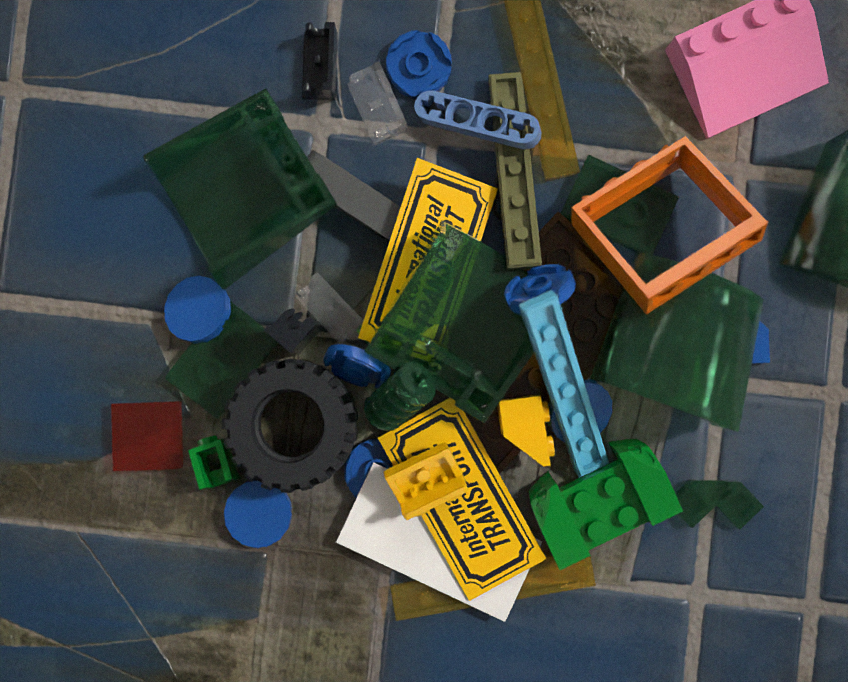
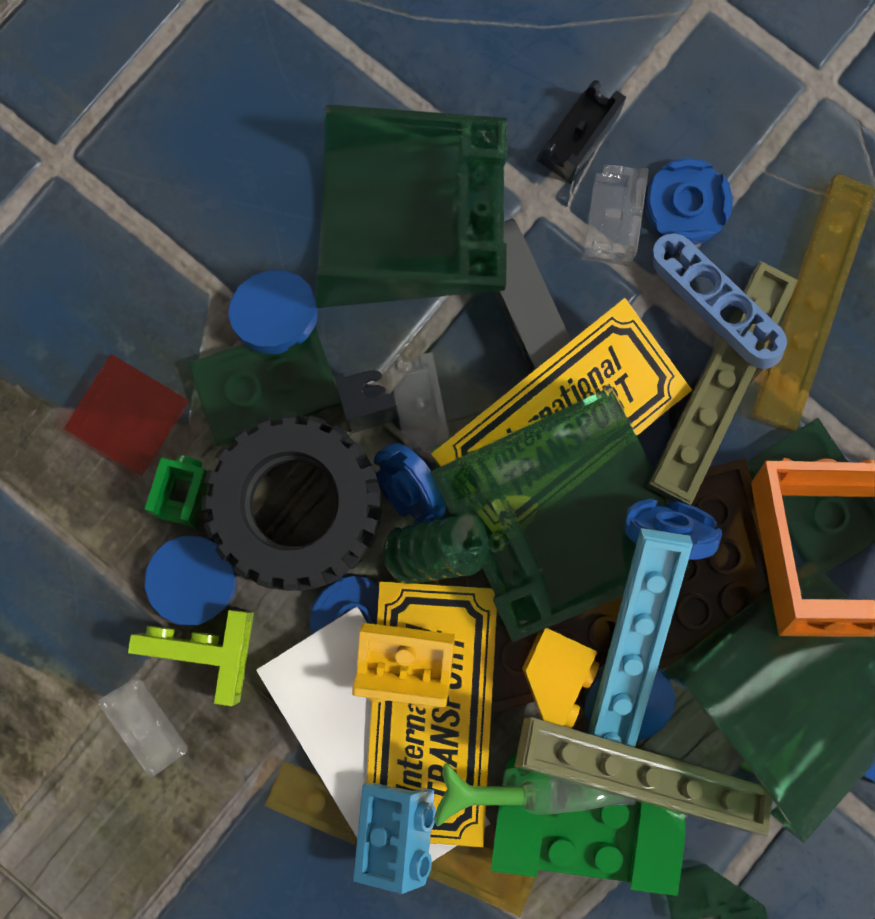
camera: 30 degrees right, 5 degrees down
none -> clear slope [99,679,188,777]
none -> lime bracket [128,610,254,706]
none -> dark azure bracket [353,783,436,894]
none -> piece [434,763,635,826]
none -> olive tile [515,717,773,836]

